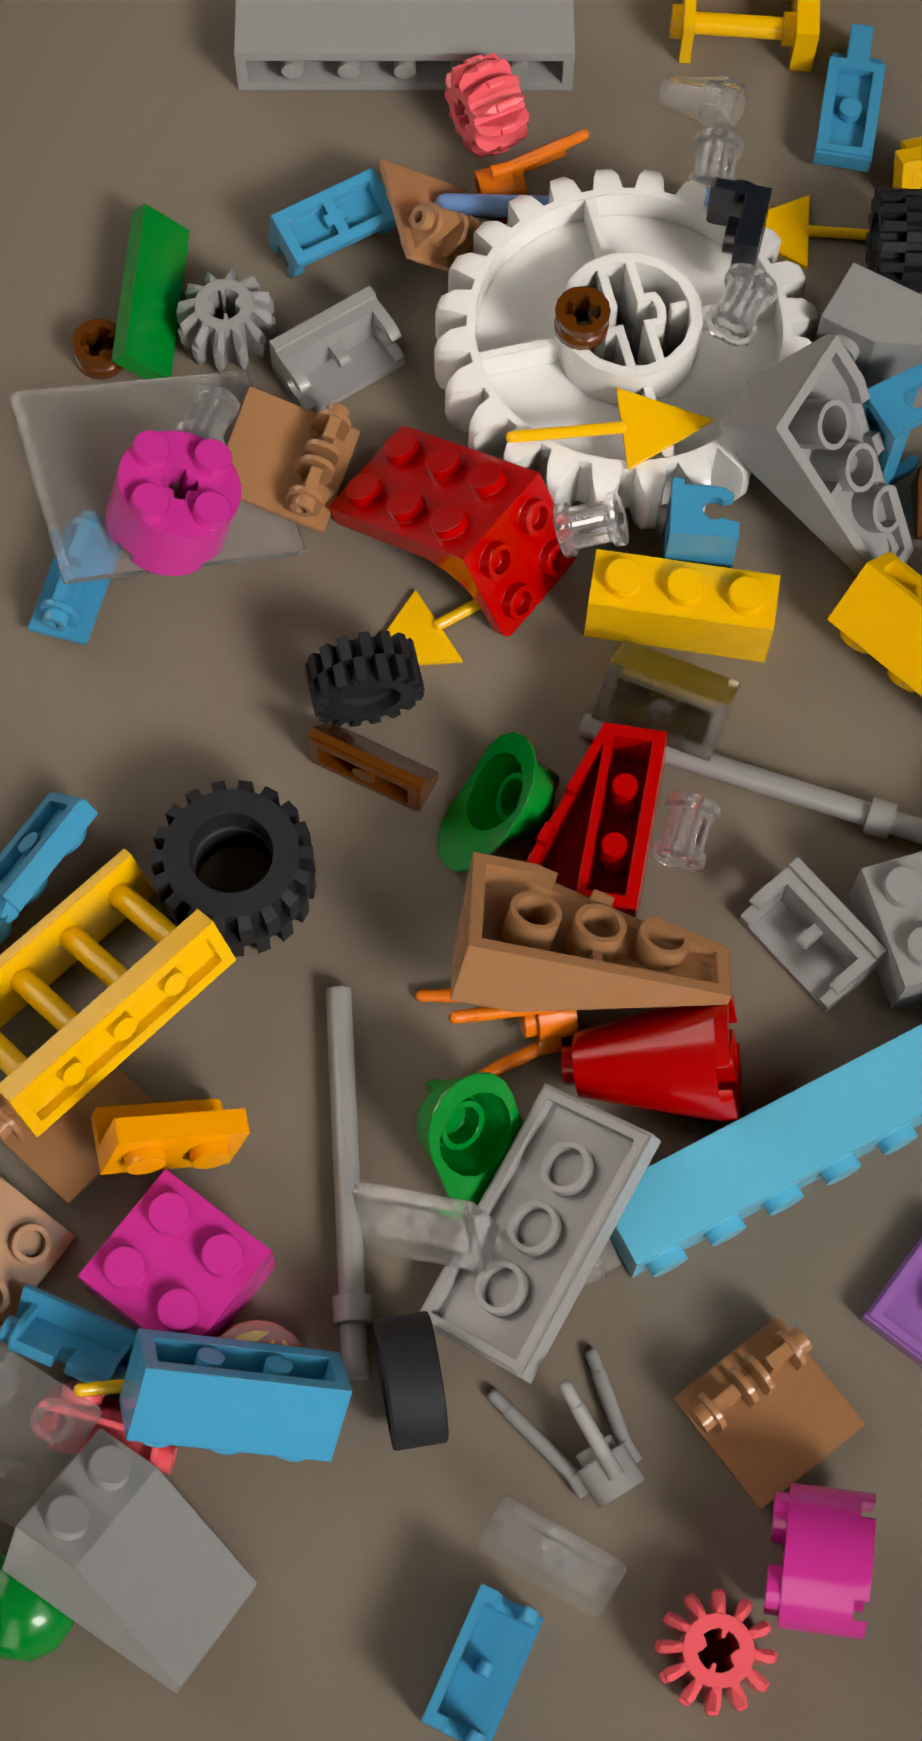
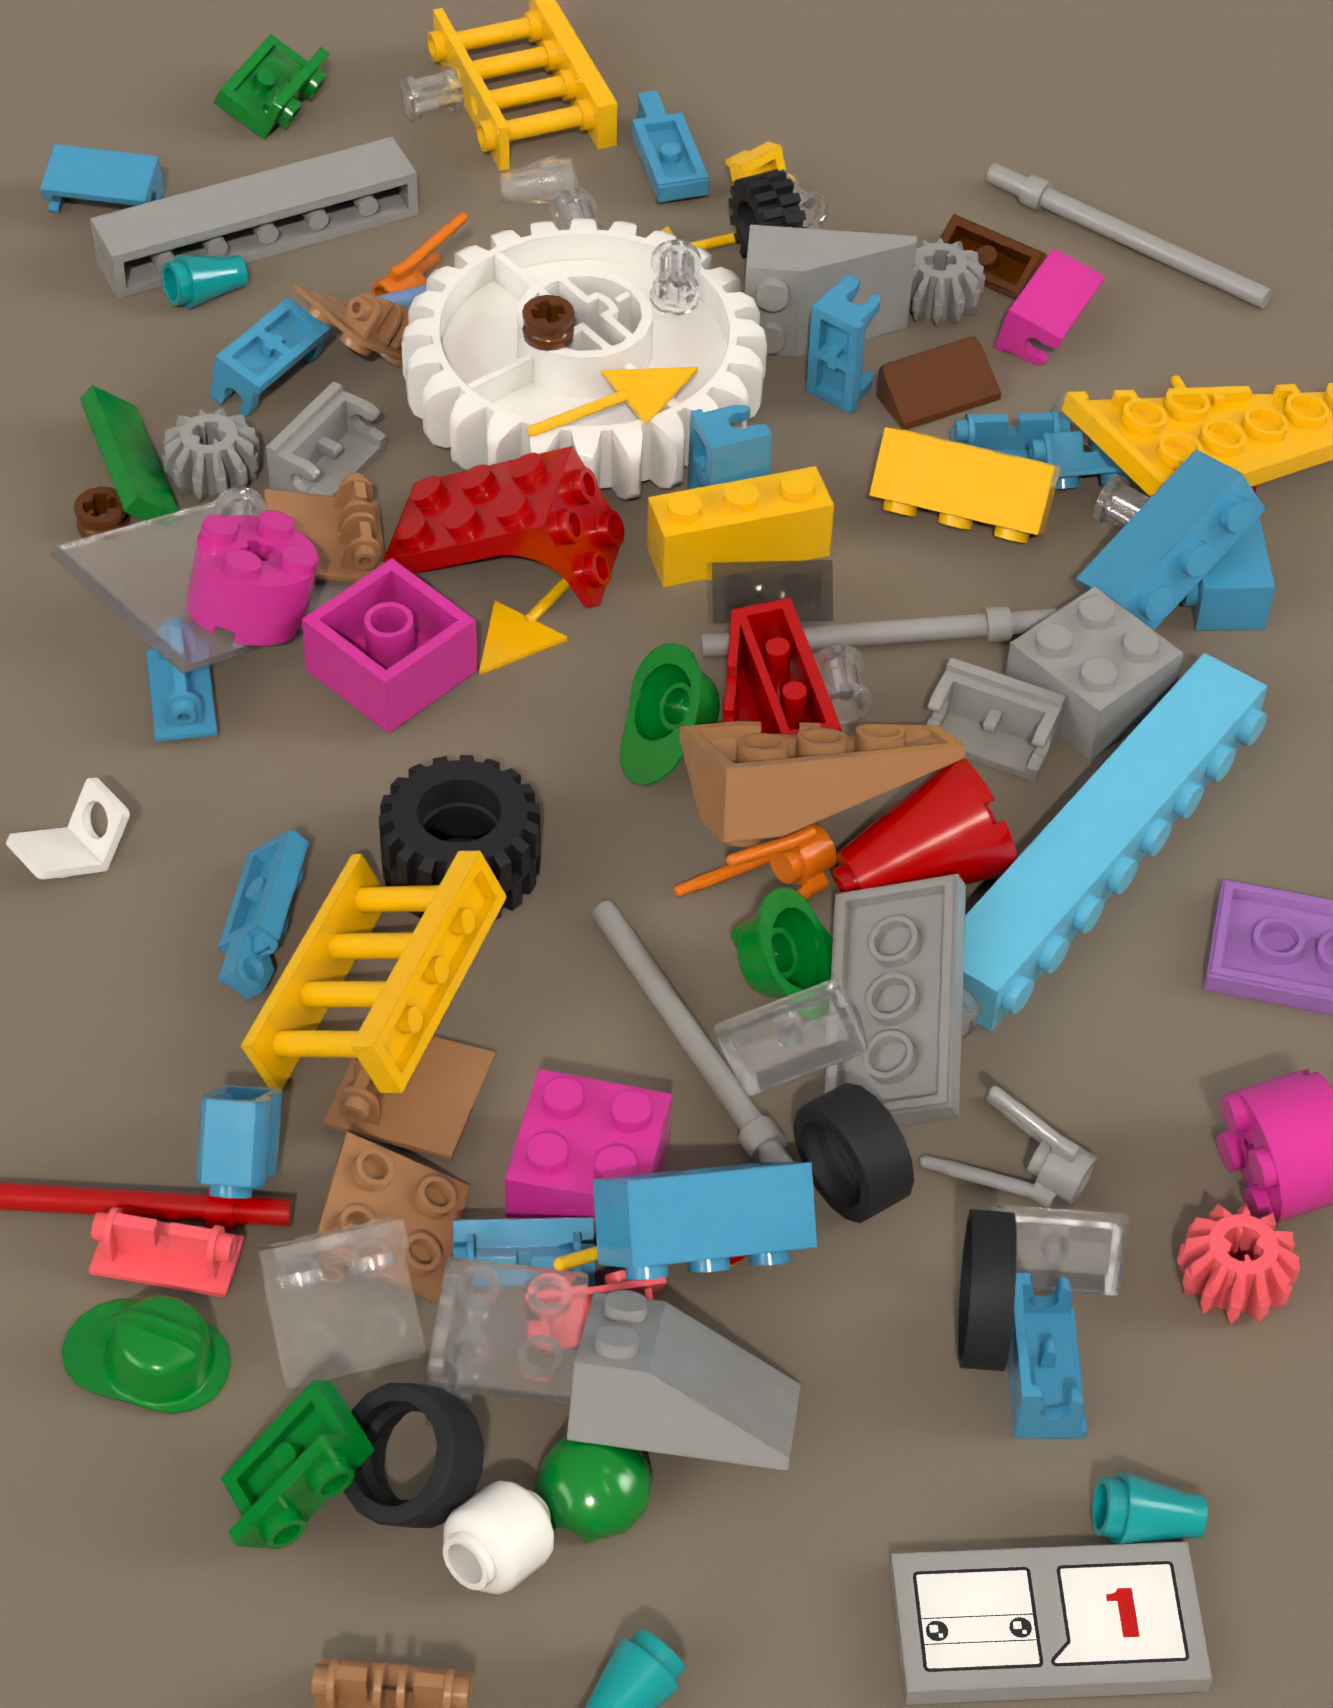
camera: 25 degrees left, 20 degrees down
light orange bracket [91,1099,250,1175] -> none
black tyre [304,630,425,727] -> none
reddish brown slope [307,723,439,811] -> none
coral gear [444,52,530,158] -> none
clear bush [553,490,629,558] -> none
medium nougat hinge [673,1316,866,1510] -> none
black bracket [706,177,773,284] -> none
light grey wedge [718,334,914,576] -> none
none -> teal cone [162,255,248,309]
none -> dark pink brick [302,558,477,734]
none -> black tyre [958,1209,1017,1371]

